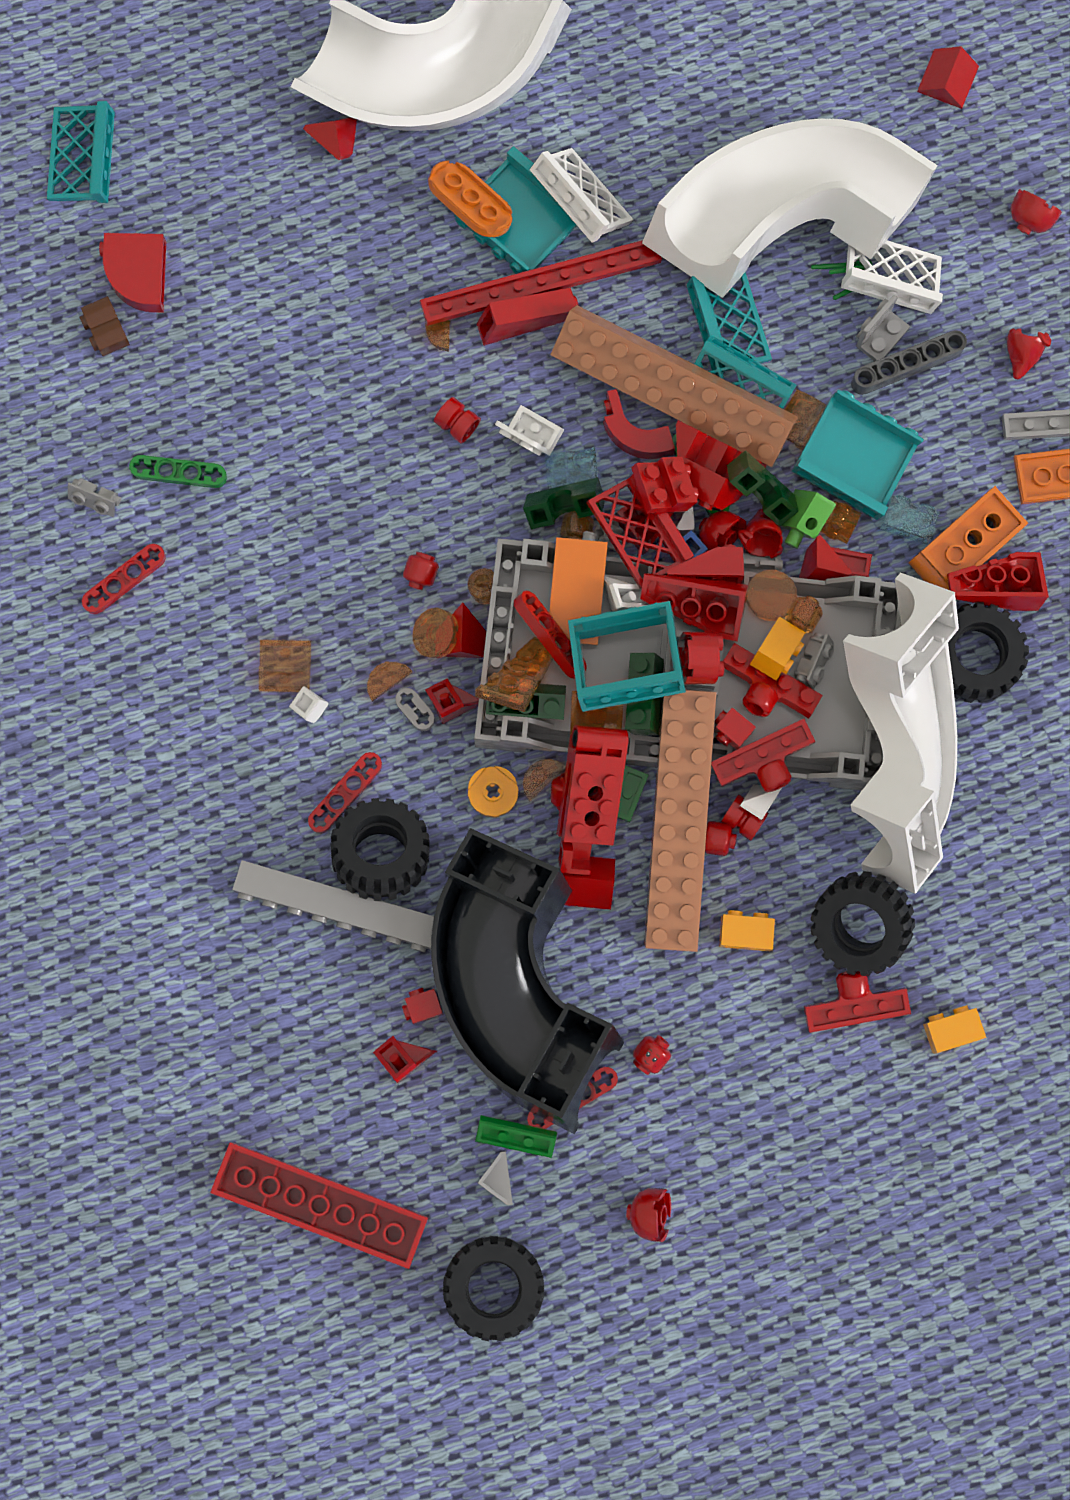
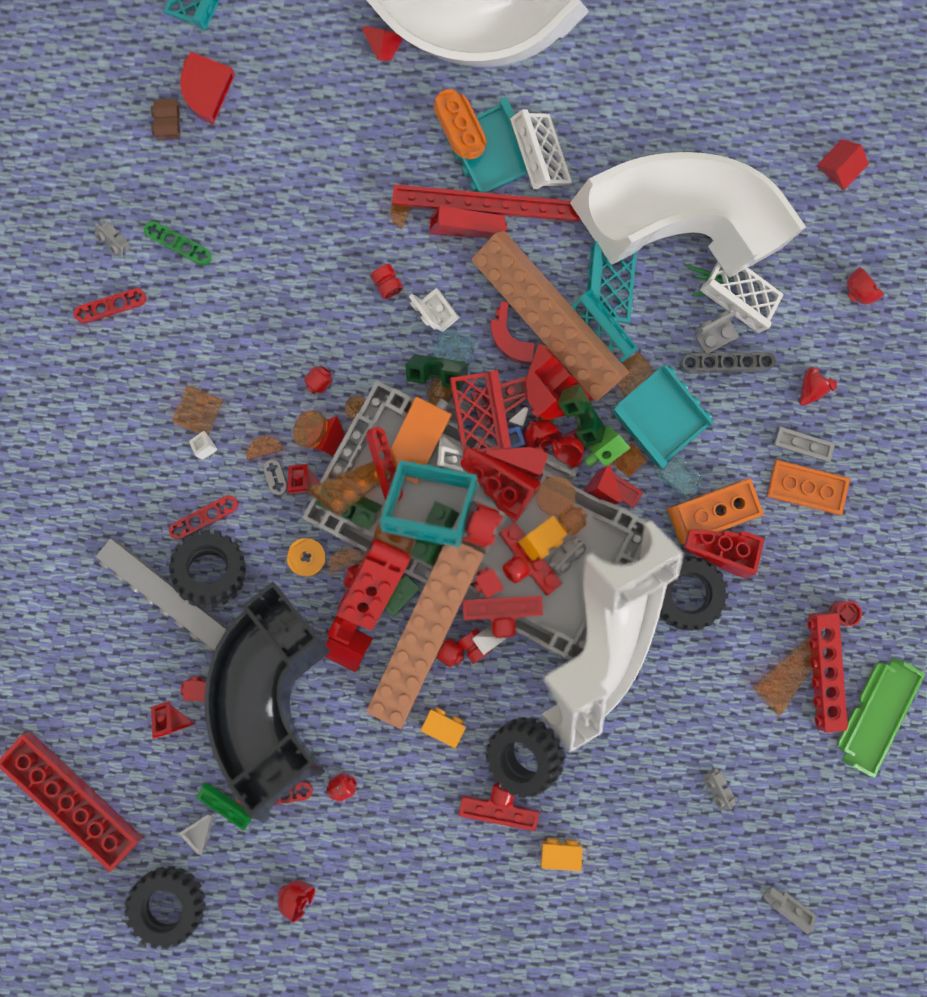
camera: 25 degrees right, 5 degrees up
red plate [631,457,699,513] -> none

